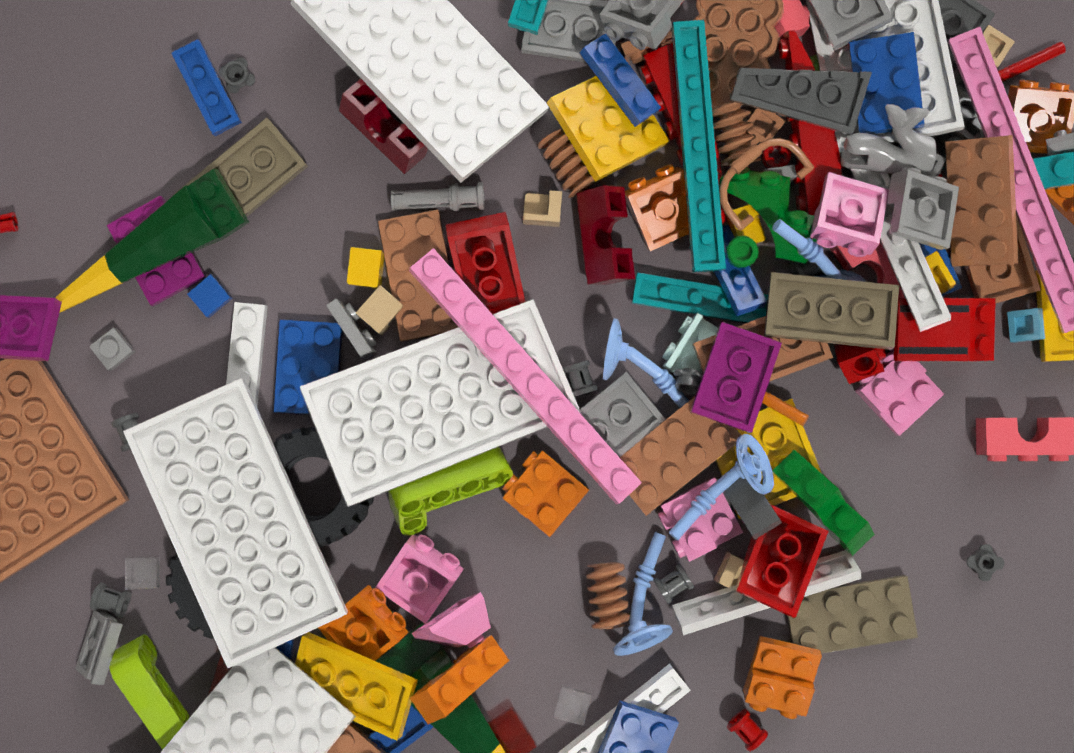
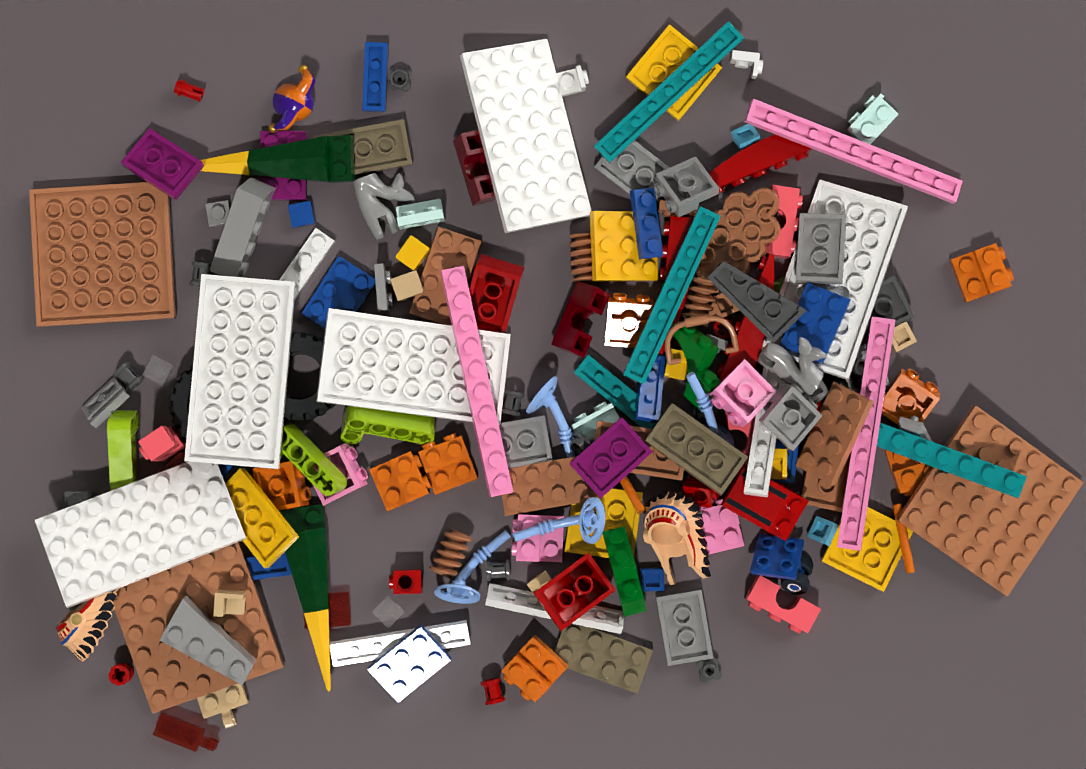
camera: 25 degrees right, 0 degrees up
light grey pin [391,182,485,211] -> none
orange arch [410,635,510,724] -> none
bright pink slope [412,592,491,648] -> none
tan panel [523,191,562,227] -> none
dark grey tile [724,477,782,540] -> none
green tile [726,236,759,268] -> none
red bar [998,42,1066,82] -> none
none -> coral arch [138,426,186,461]
none -> light grey wedge [209,178,276,277]
none -> piece [268,65,316,133]
none -> lime beam [280,423,347,496]
none -> light grey piece [353,173,415,240]
none -> orange plate [369,451,432,512]
none -> red brick [389,569,423,594]
none -> light aqua bracket [396,199,445,230]
none -> blue tile [640,567,664,592]
none -> light nougat piece [643,491,711,585]
none -> light grey plate [656,589,713,666]
none -> blue plate [750,534,813,595]

